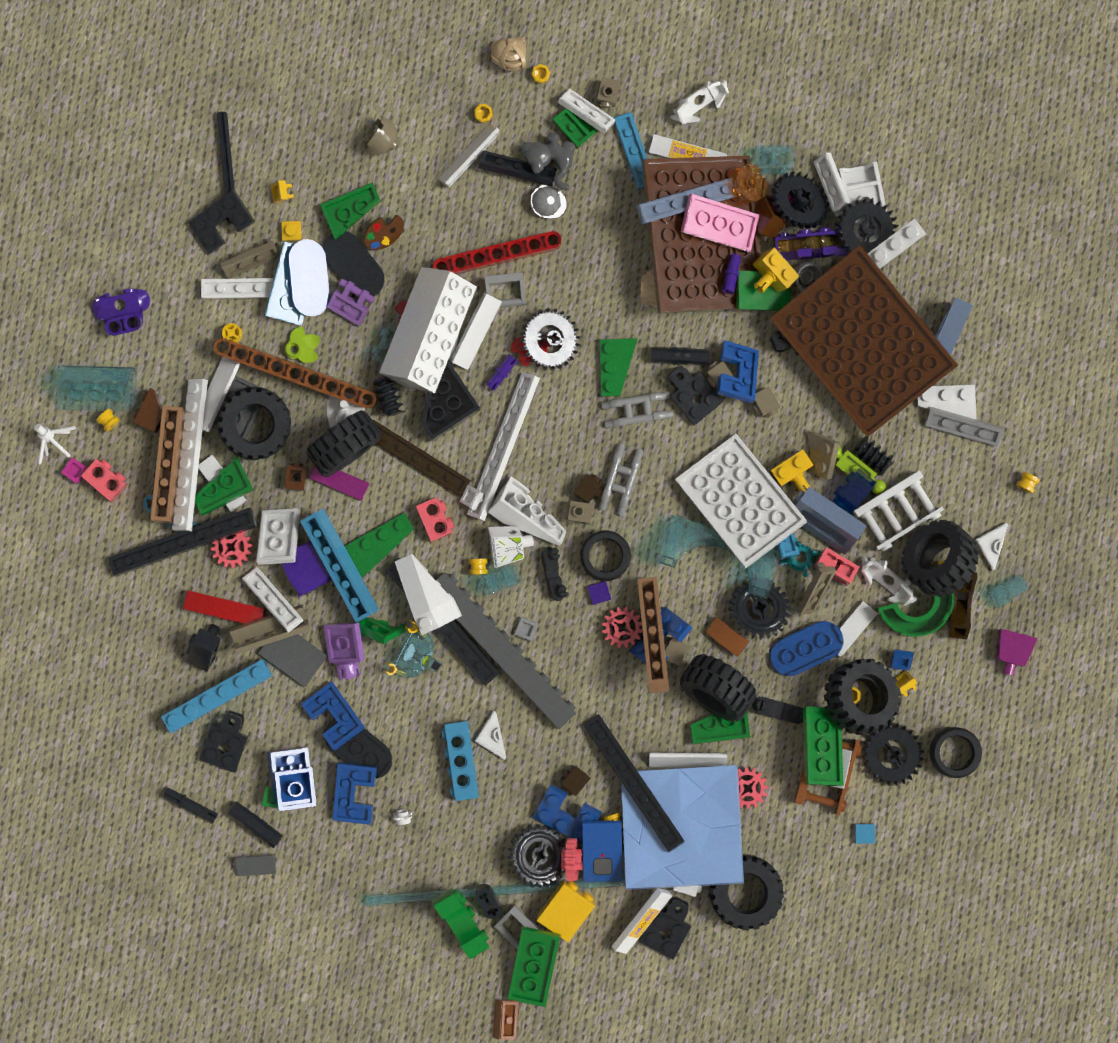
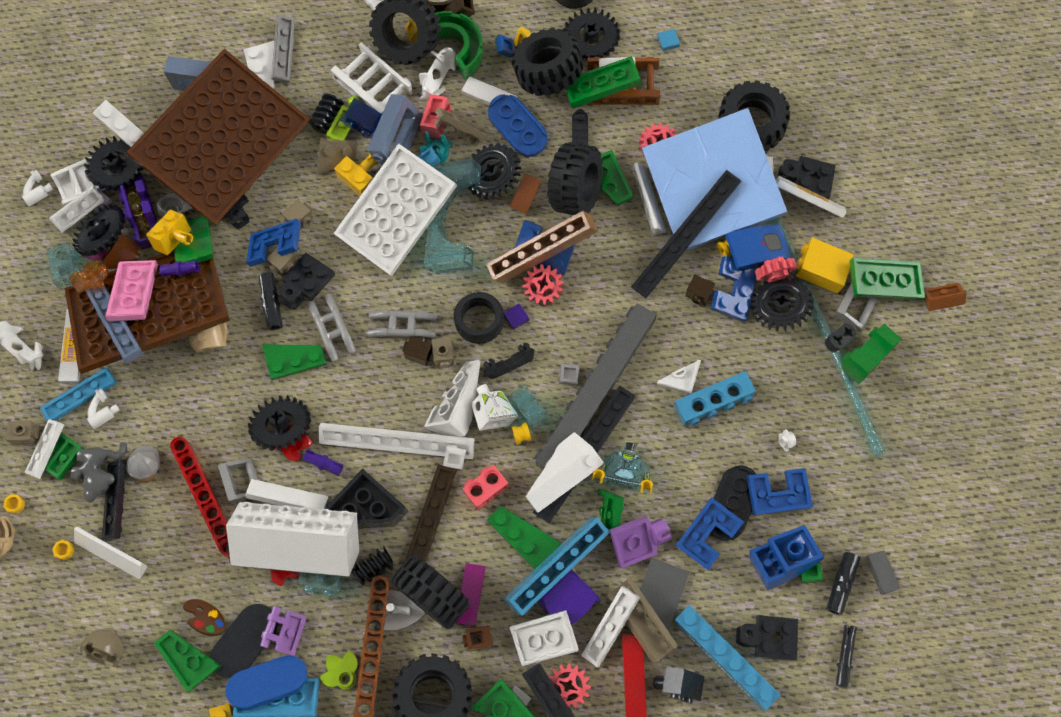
camera: 105 degrees left, 15 degrees down
none -> white plant [22,170,53,207]
none -> white plant [87,389,120,429]

